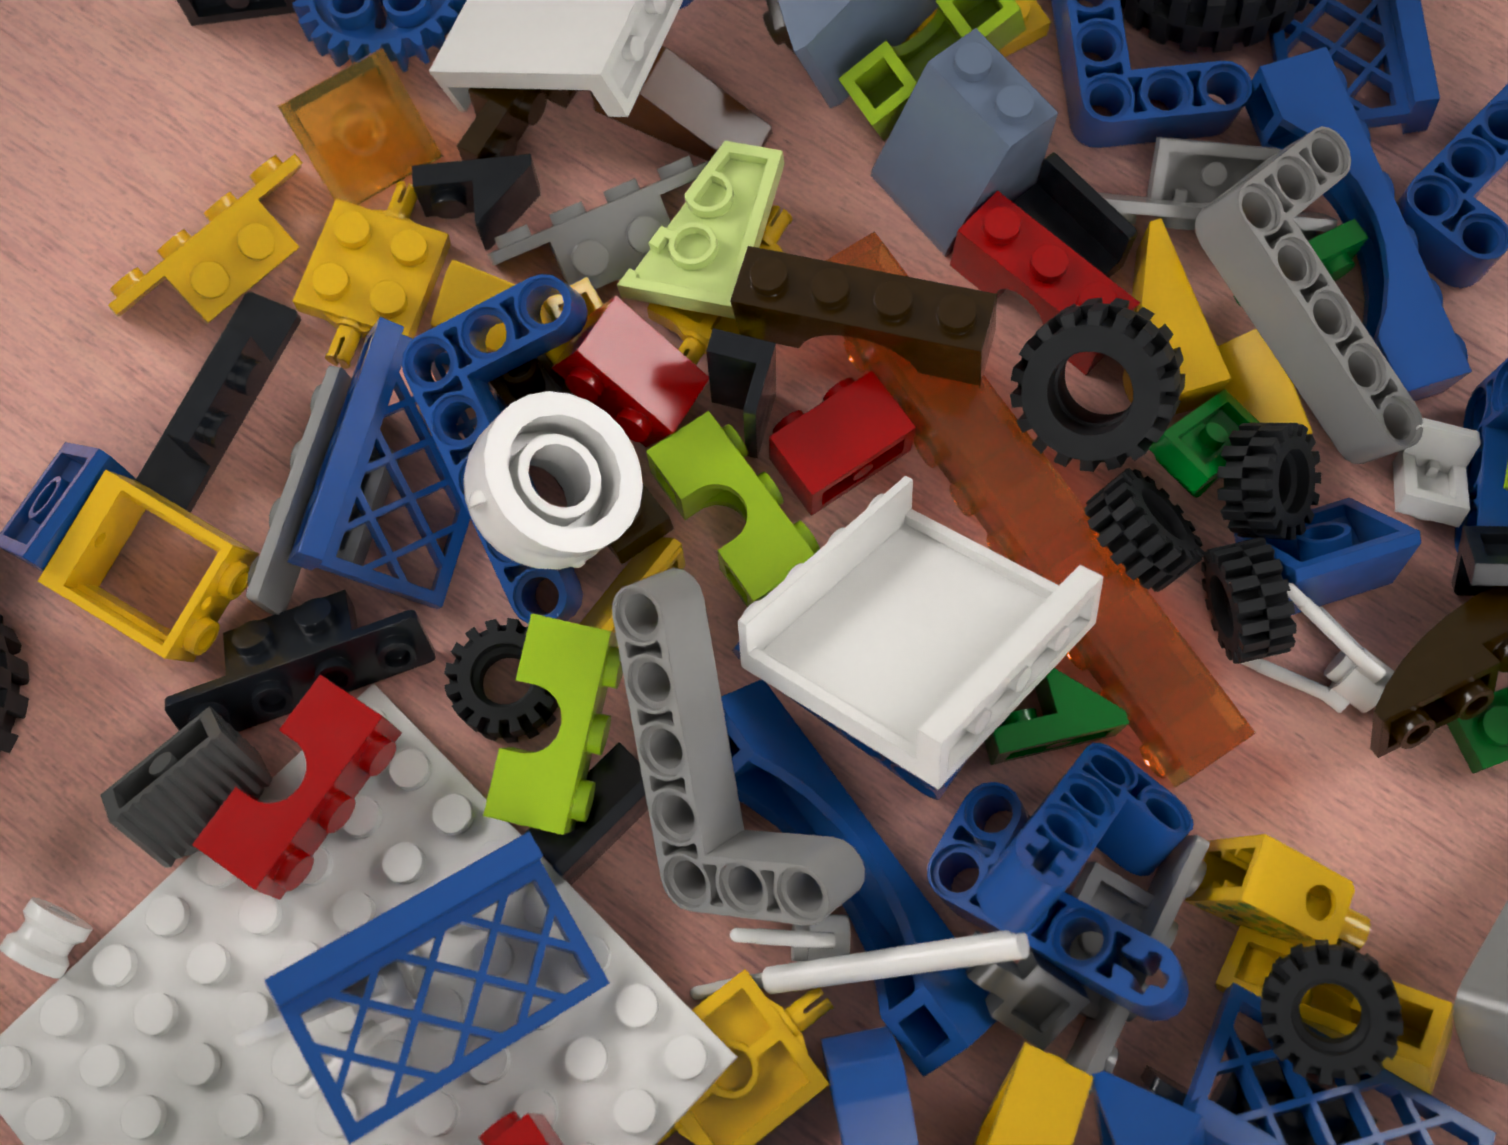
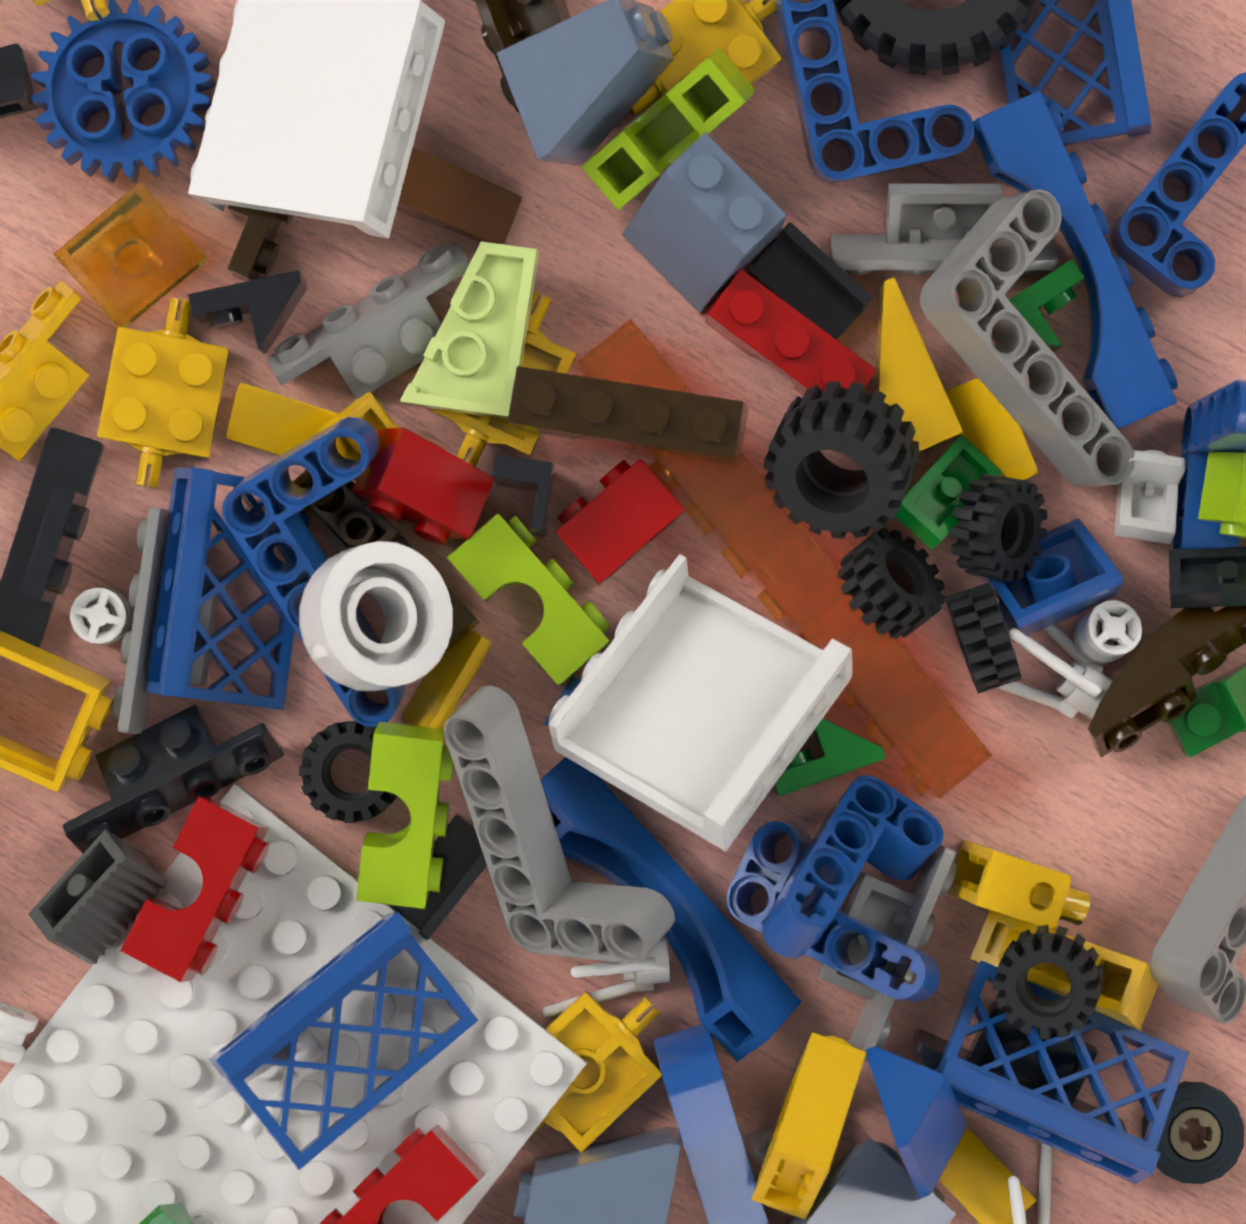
camera: 10 degrees left, 15 degrees up
white bar [762,930,1029,995] -> none
dark grey plate [965,931,1090,1051] -> none
none -> white wheel [70,588,134,645]
none -> white wheel [1073,600,1142,665]

